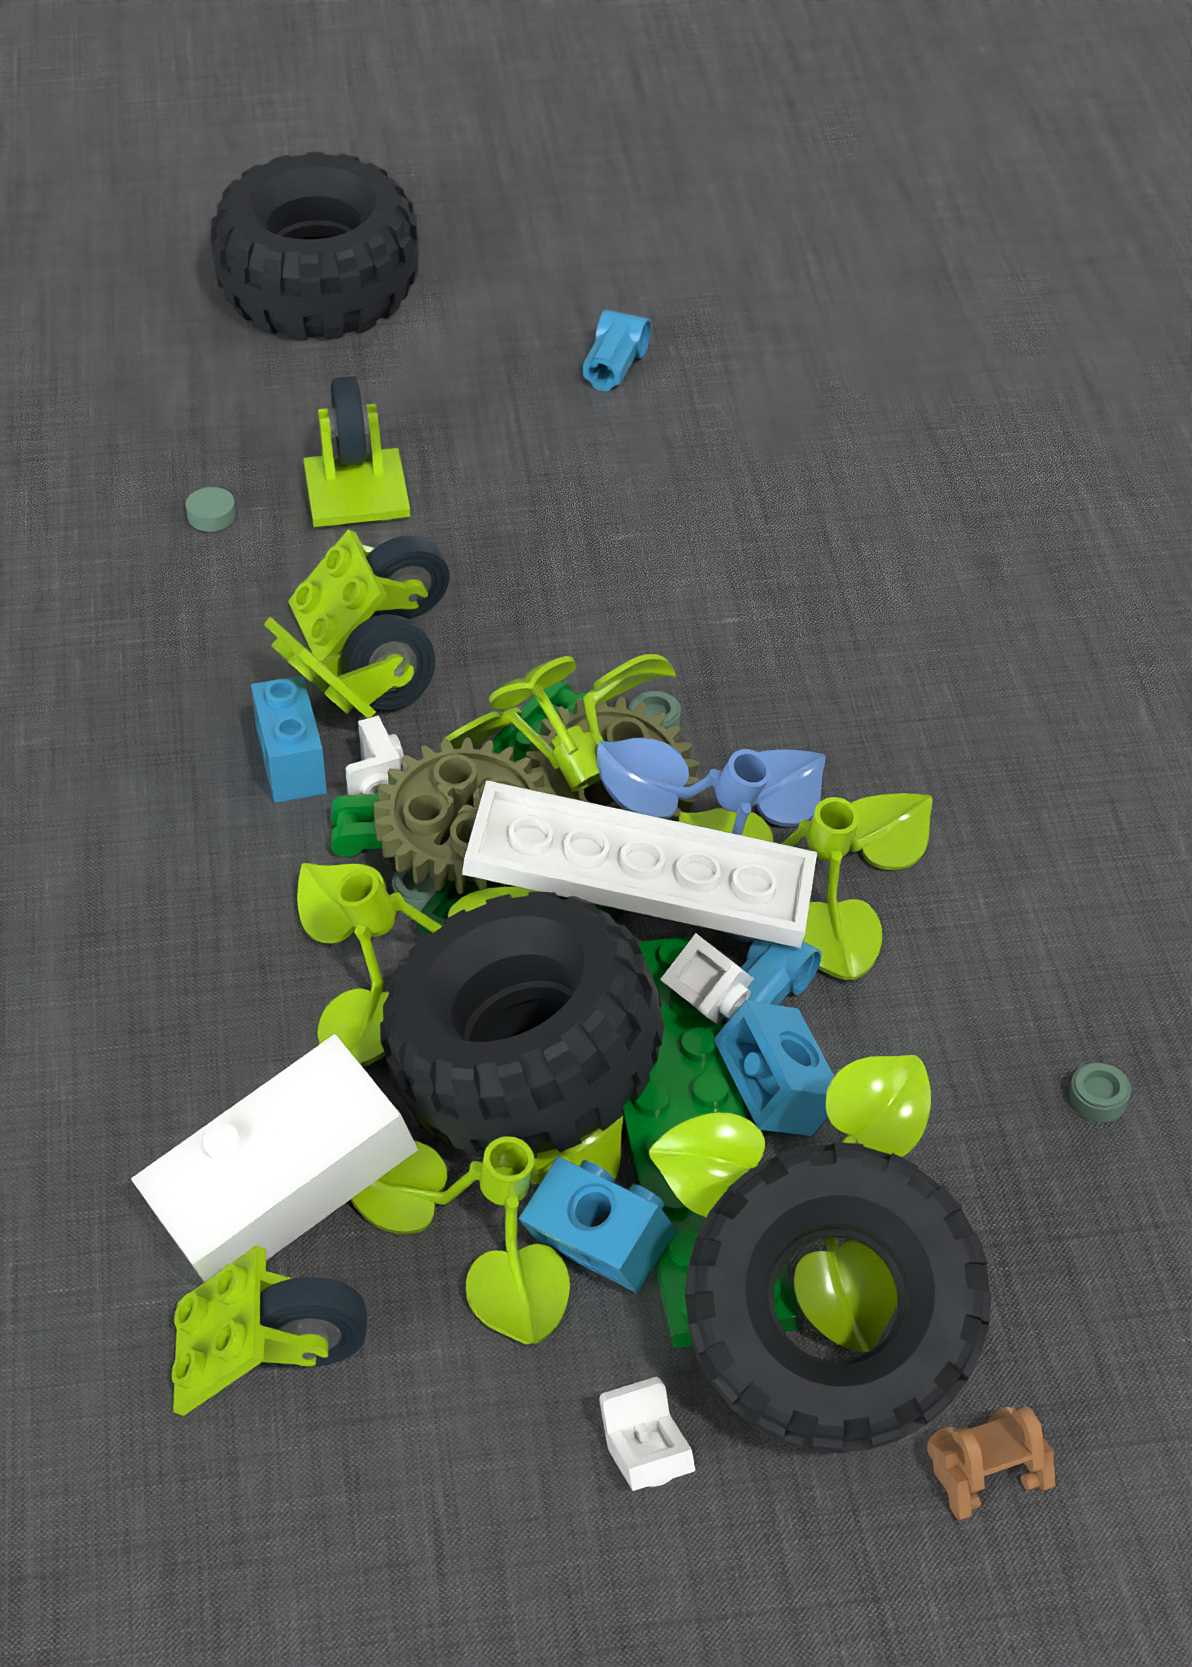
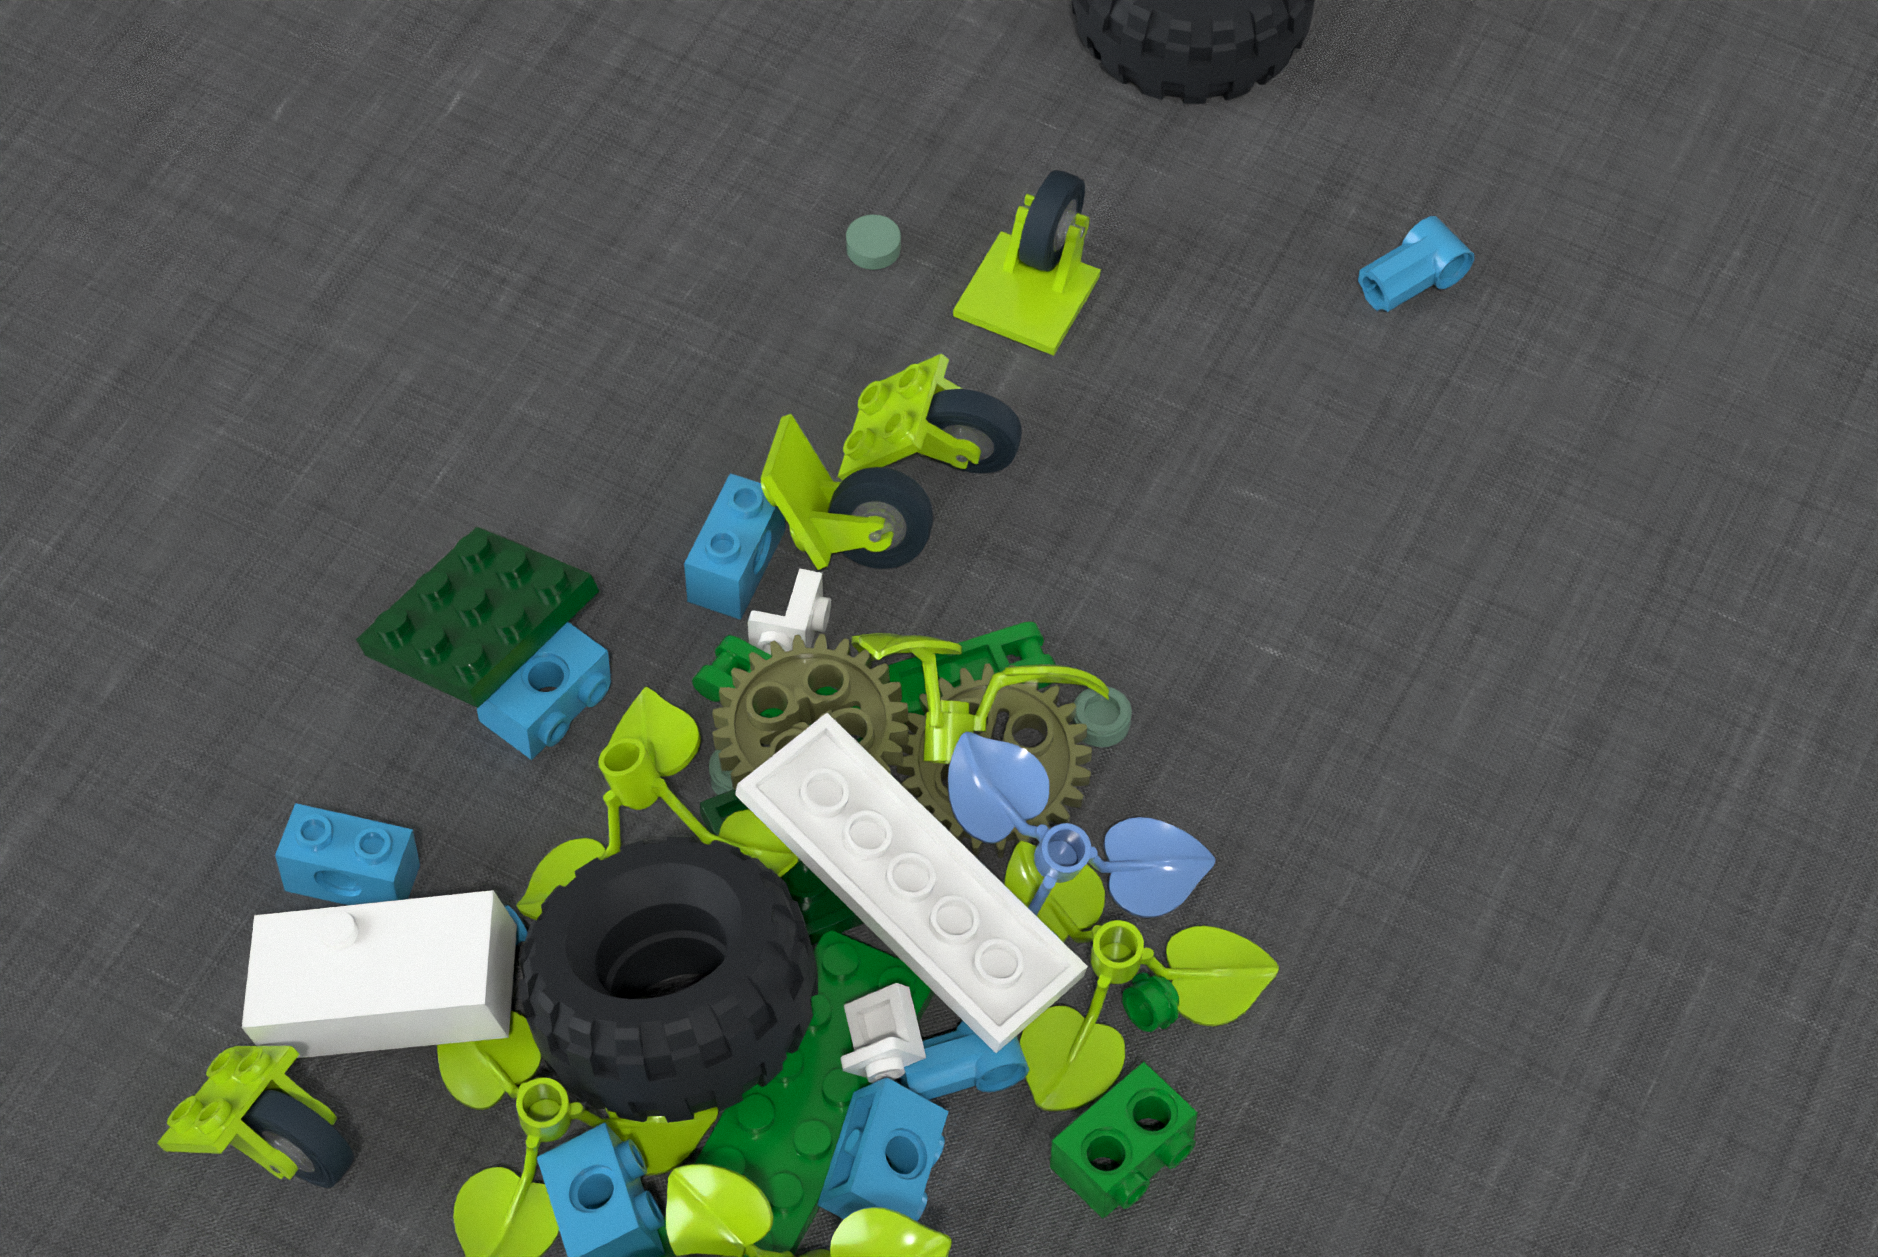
camera: 35 degrees right, 10 degrees up
none -> dark azure brick [275,803,420,905]
none -> dark green plate [356,527,599,708]
none -> dark azure brick [477,622,611,760]
none -> green brick [1050,1062,1198,1219]
none -> green plate [1122,972,1179,1032]

